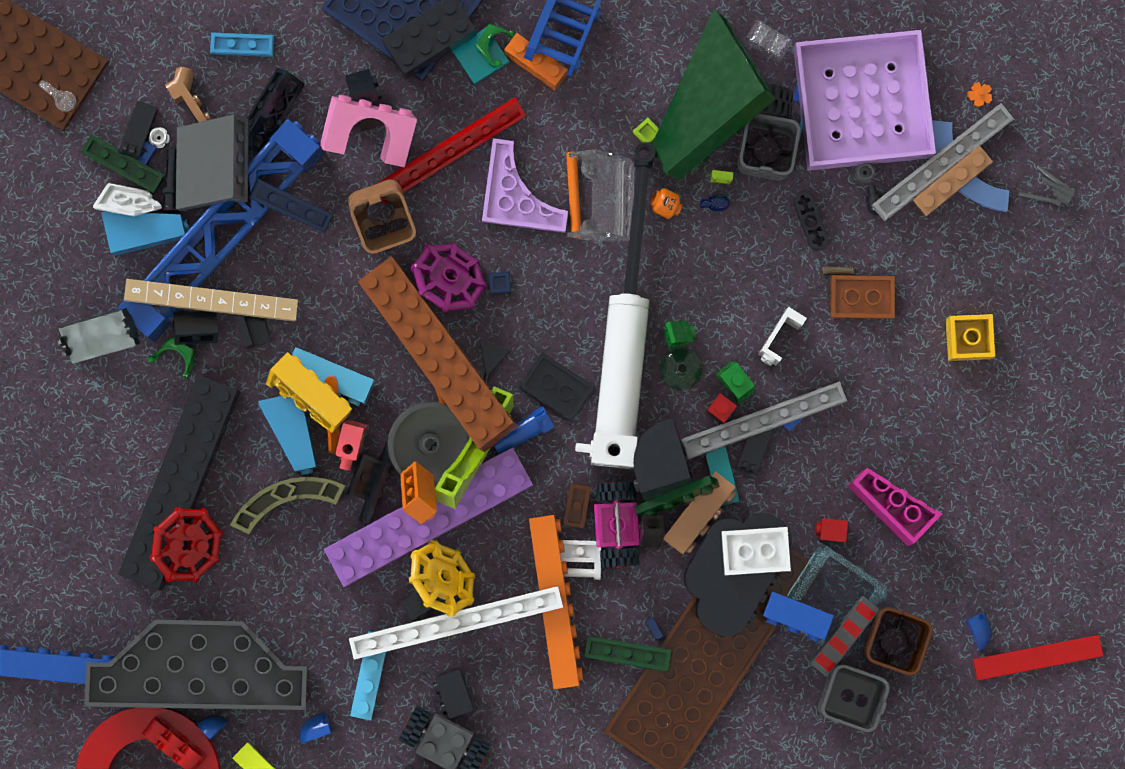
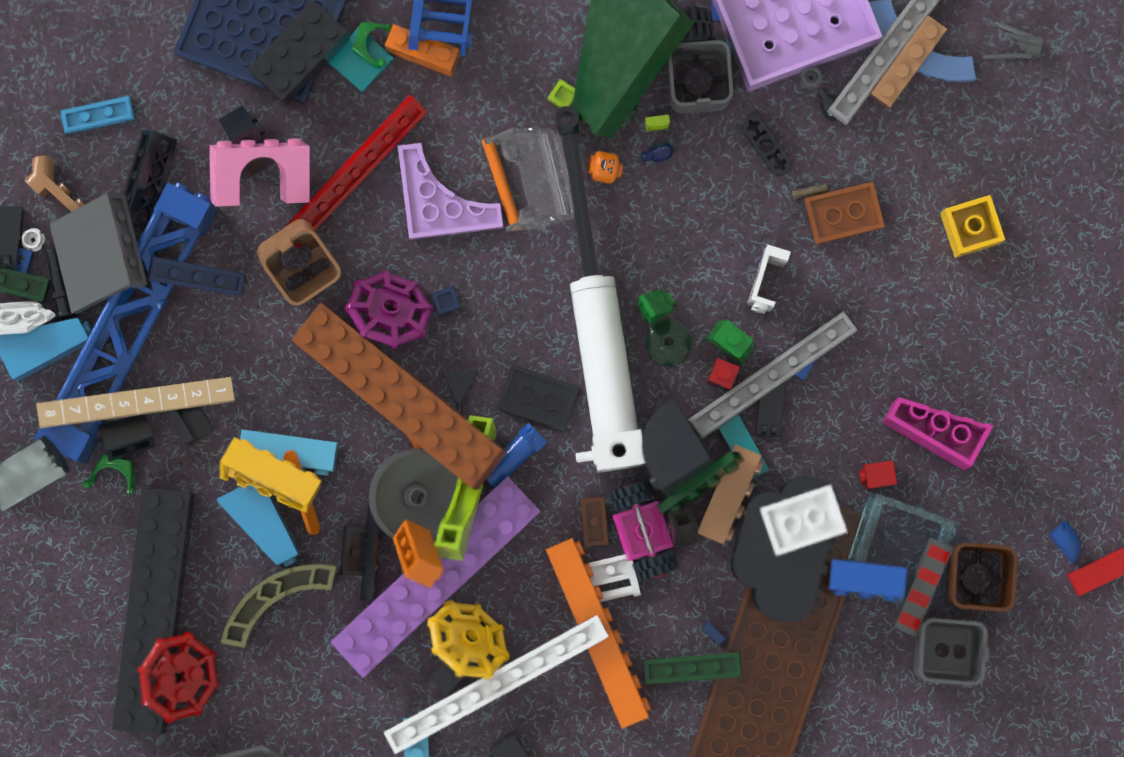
camera: 10 degrees left, 0 degrees up
coral torso [336,419,369,471] -> none

